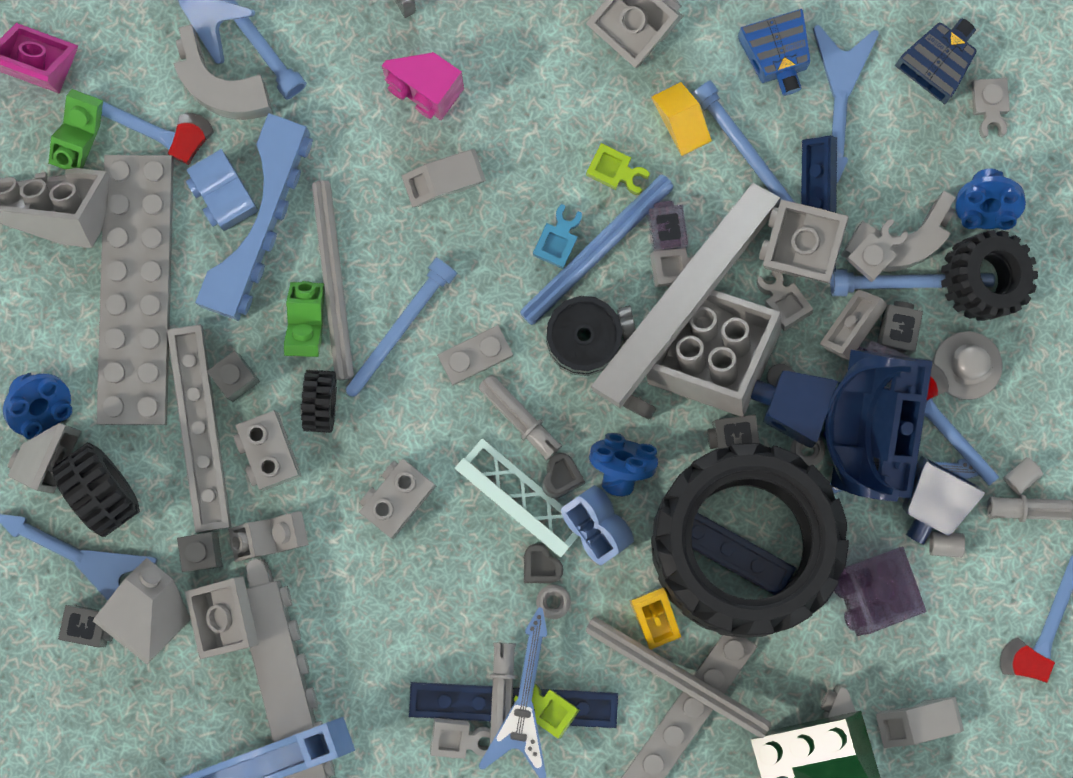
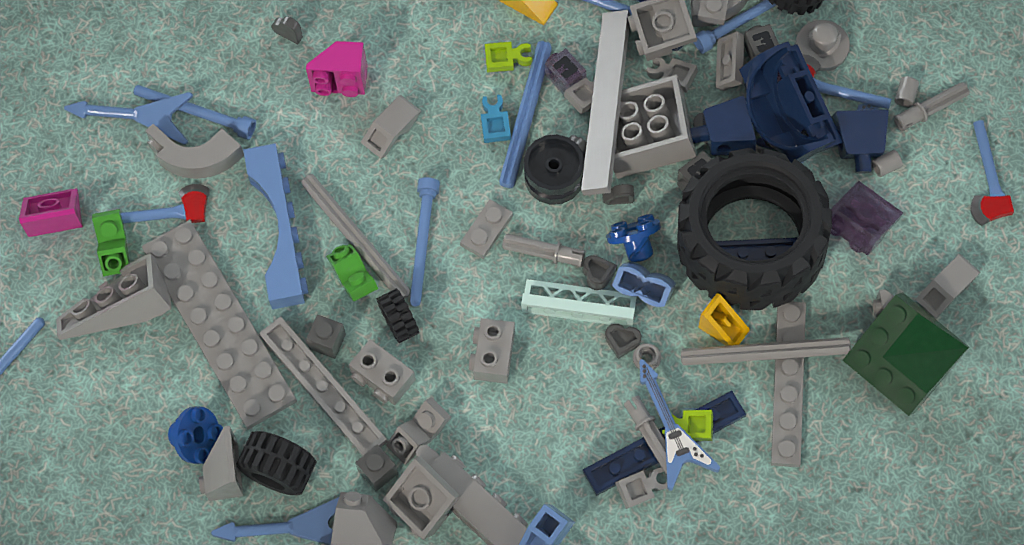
camera: 30 degrees left, 15 degrees down
medium blue brick [186,149,259,231] -> none

